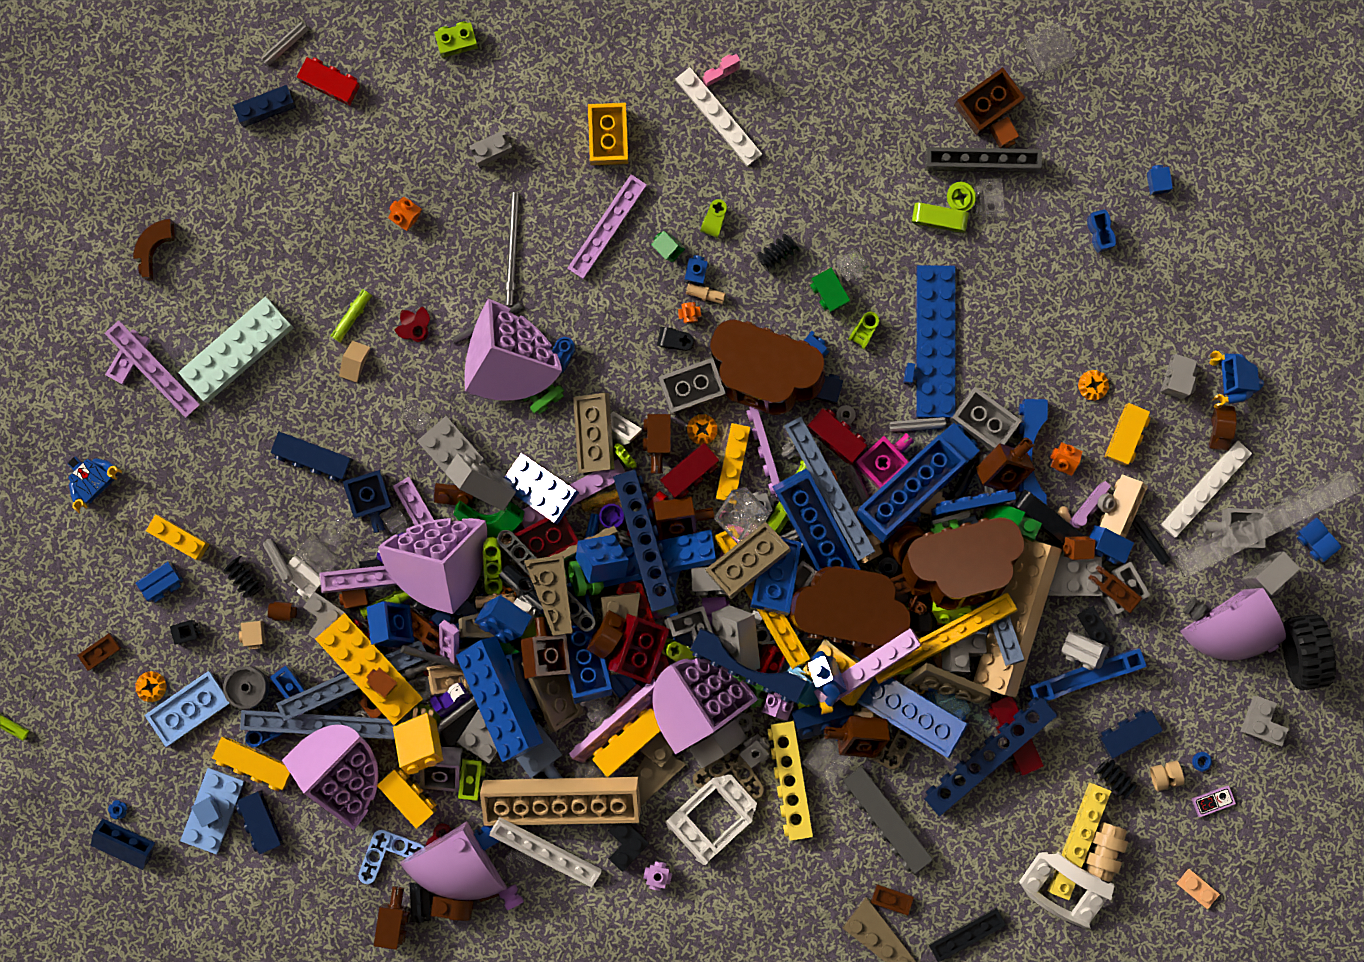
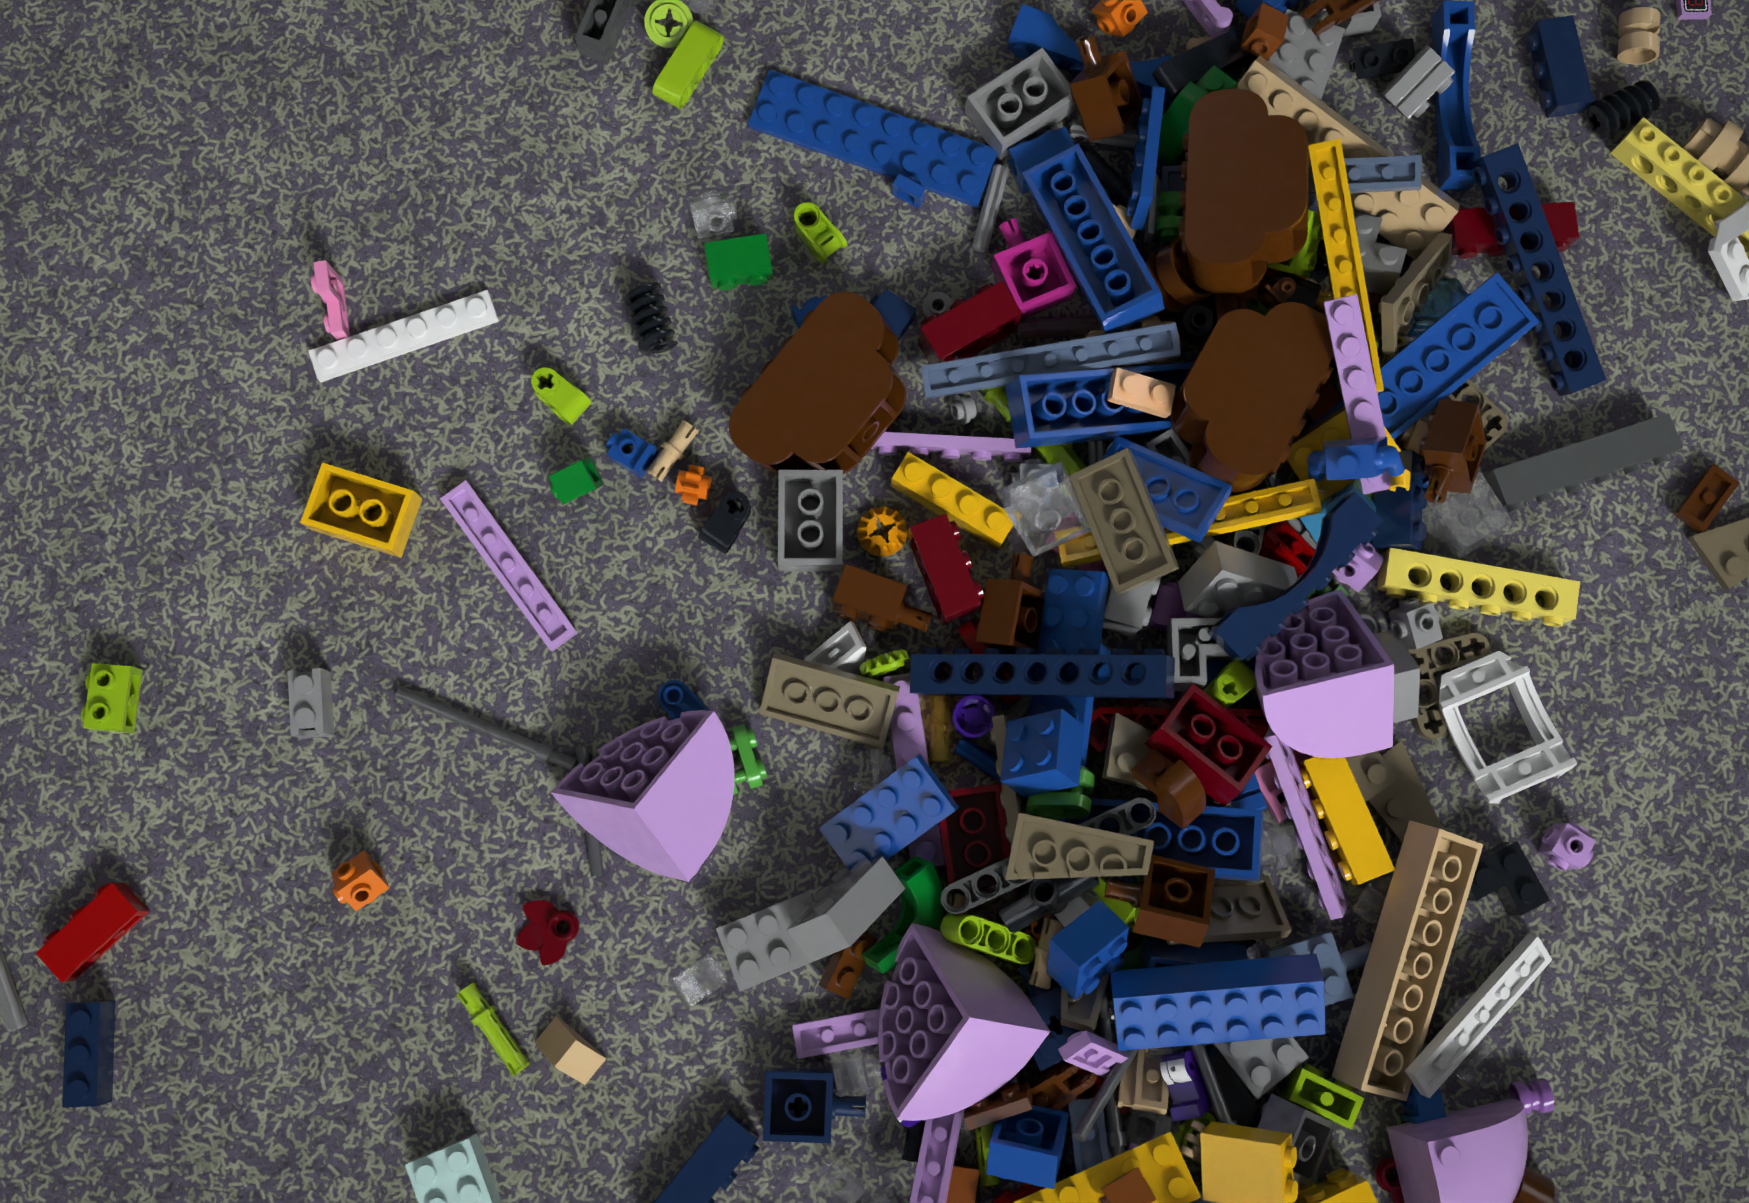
camera: 70 degrees left, 5 degrees down
none -> reddish brown plate [964,1081,1033,1130]
none -> light nougat plate [1107,367,1176,418]

